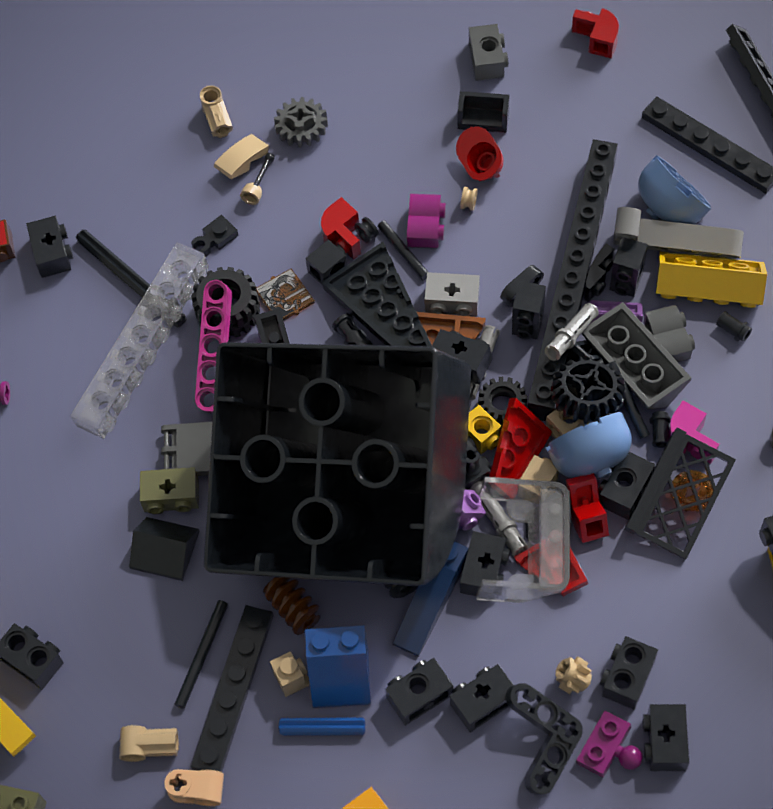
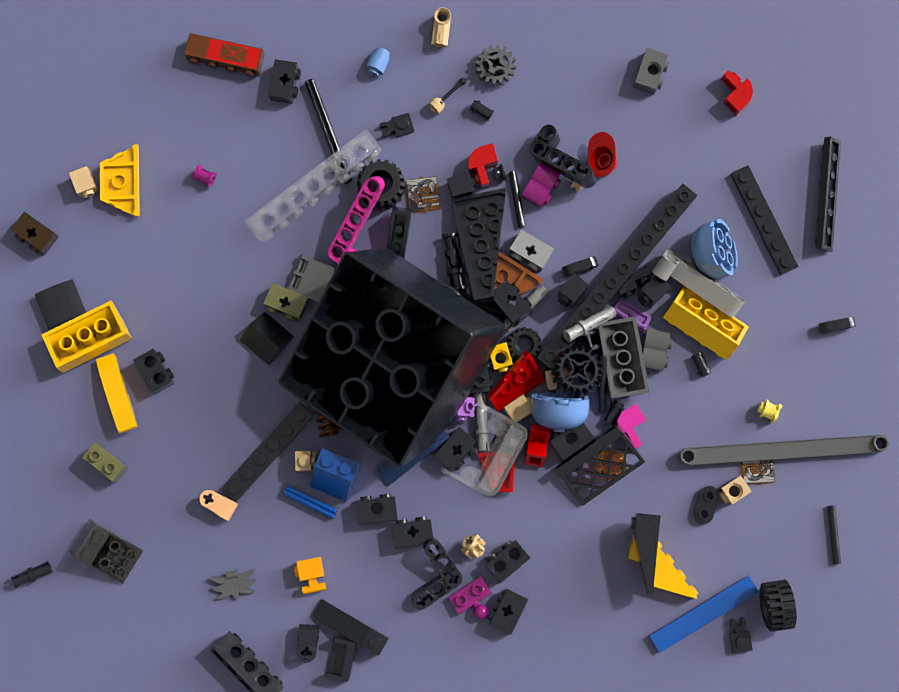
camera: 20 degrees right, 20 degrees up
tan piece [119,725,179,762] -> none
black bar [174,600,228,709] -> none
tan slope [214,134,269,179] -> none
black panel [457,91,510,133] -> none
none -> medium blue brick [366,47,390,77]
none -> black pin [469,100,494,121]
none -> black beam [530,124,597,188]

